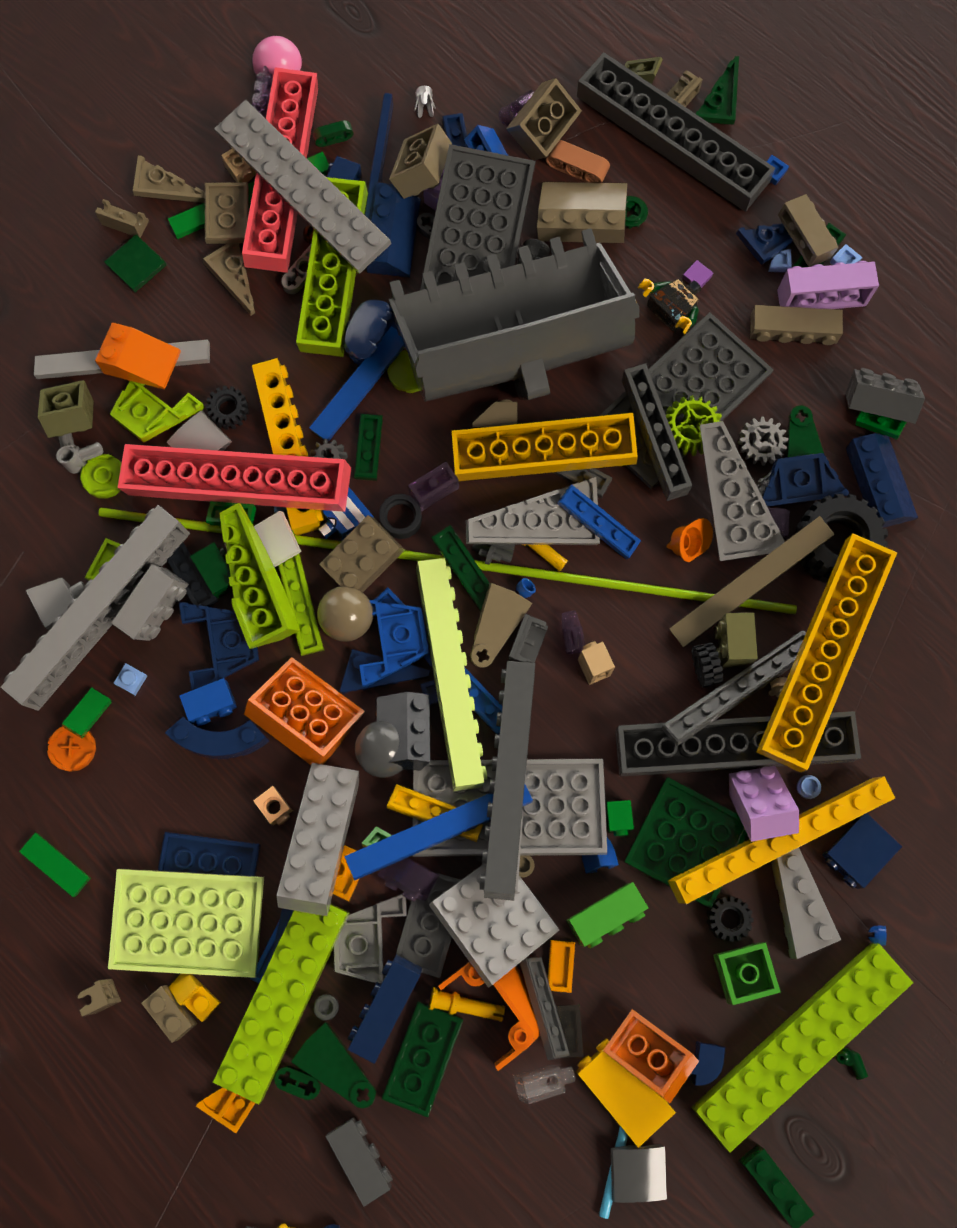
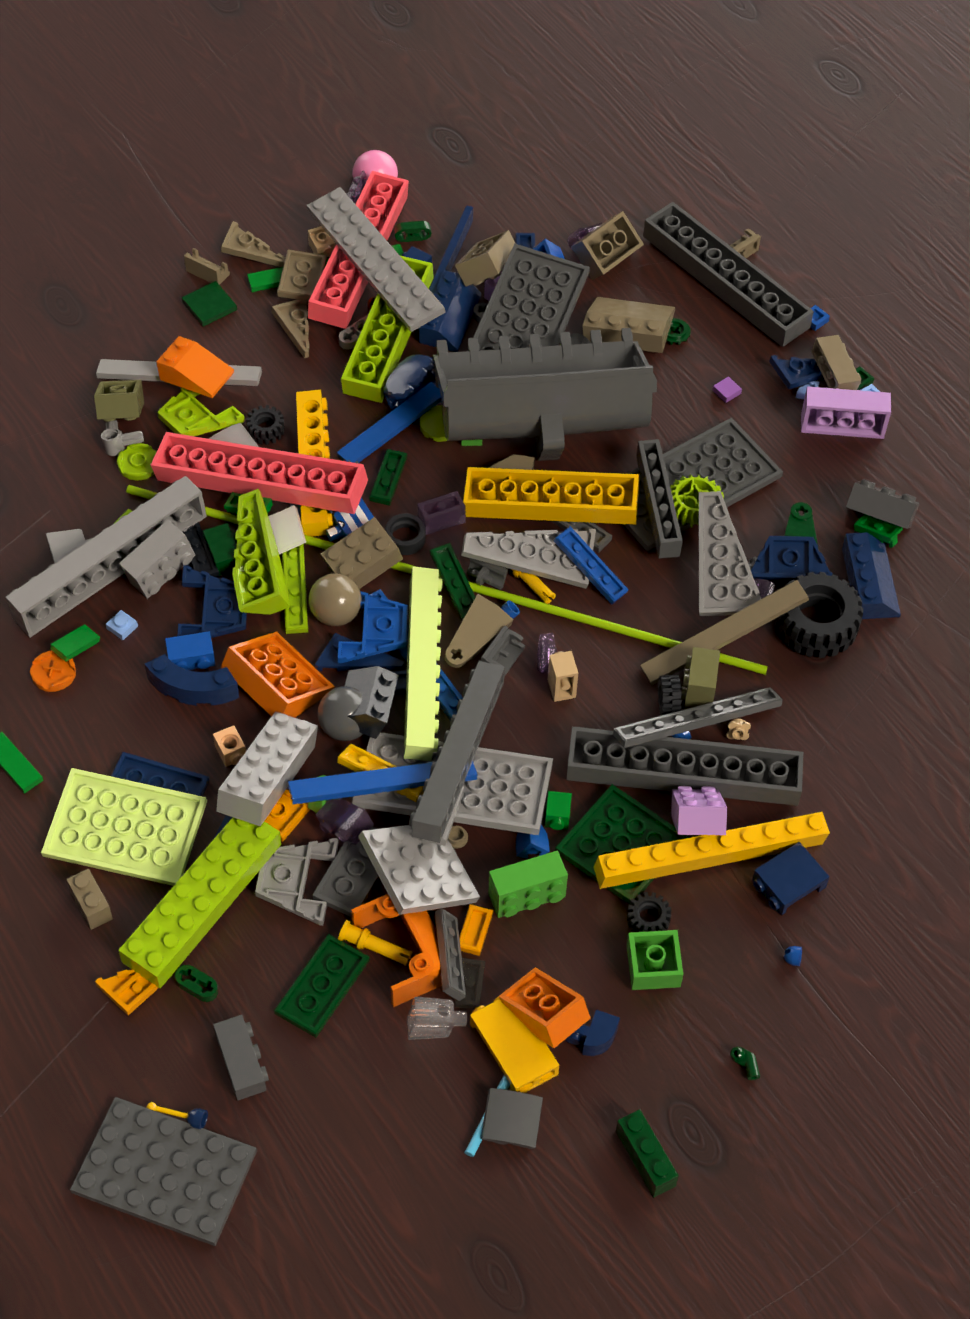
camera: 10 degrees right, 20 degrees down
dark tan hinge [78,979,121,1017] -> none
yellow slope [168,973,221,1022] -> none
dark green piece [291,1022,376,1108] -> none
dark grey tile [314,994,339,1020] -> none
dark blue brick [347,954,422,1064] -> none
flat silver piece [414,86,436,118] -> none
nougat beam [546,140,610,183] -> none
olive slope [625,57,663,84] -> none
torso [638,279,701,334] -> none
orange piece [667,518,713,562] -> none
lime brick [691,943,913,1153] -> none
dark green wing [695,56,739,125] -> none
light grey gear [738,417,788,466] -> none
dark tan brick [750,305,843,345] -> none
yellow brick [756,533,897,772] -> none
light grey wedge [771,847,841,959] -> none
light blue plate [797,775,821,799] -> none

